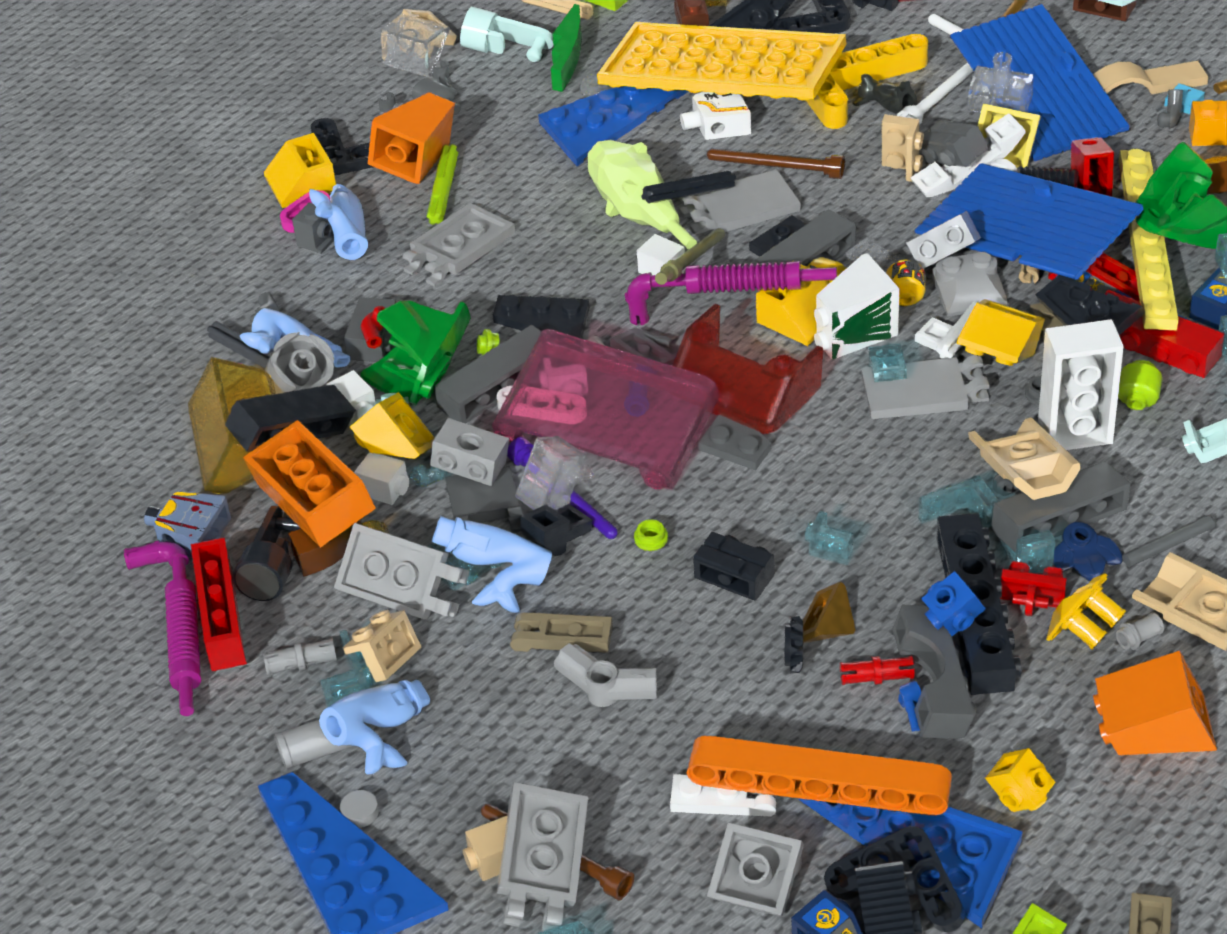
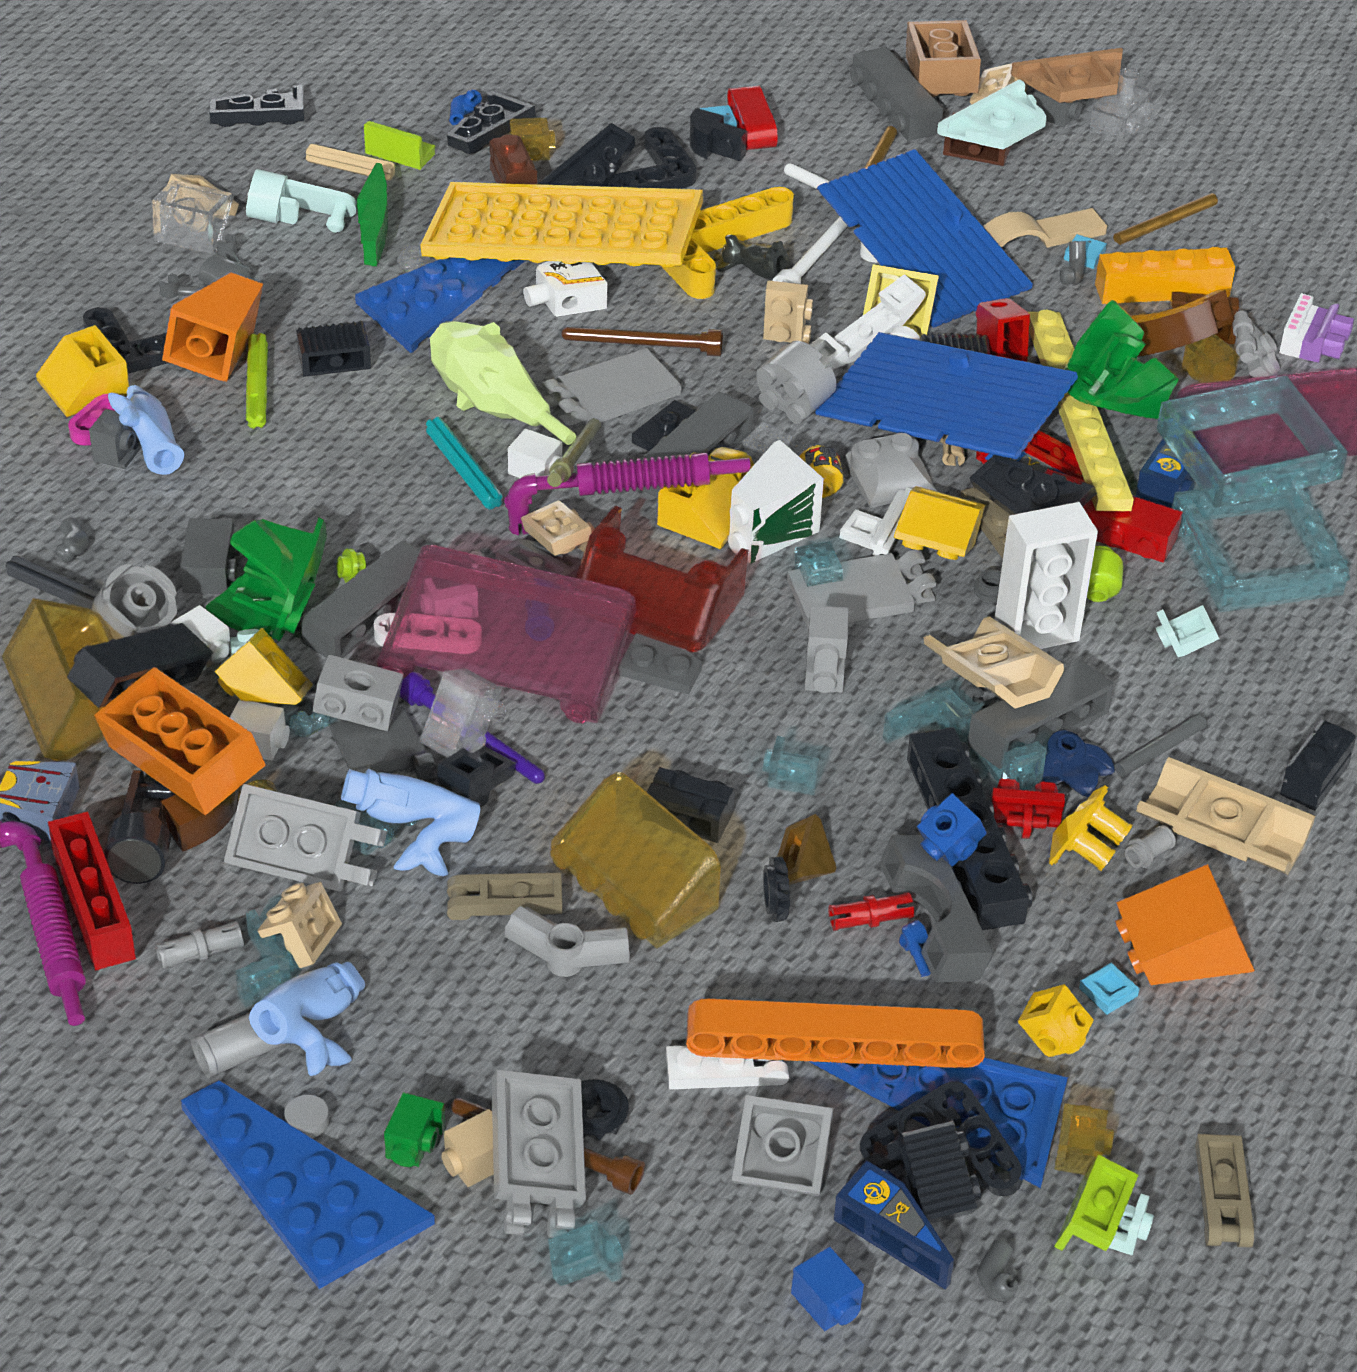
camera: 15 degrees left, 0 degrees up
light blue piece [240,308,350,368] -> none
red arm [361,306,385,349] -> none
light grey tile [403,203,515,287] -> none
black wing [493,295,590,348] -> none
lime plate [634,519,668,551] -> none
black axle [641,171,737,204] -> none
brick [906,211,981,269] -> none
dark grey brick [921,121,988,167] -> none
clear brick [968,52,1034,113] -> none
none -> black brick [296,320,371,377]
none -> green brick [384,1092,445,1167]
none -> teal axle [426,417,503,510]
none -> tan bracket [521,500,598,559]
none -> clear yellow windscreen [550,771,721,949]
none -> black gear [581,1079,629,1141]
none -> light grey brick [757,340,836,424]
none -> light grey brick [805,605,849,693]
none -> clear yellow brick [1054,1103,1114,1175]
none -> medium azure tile [1079,962,1140,1014]

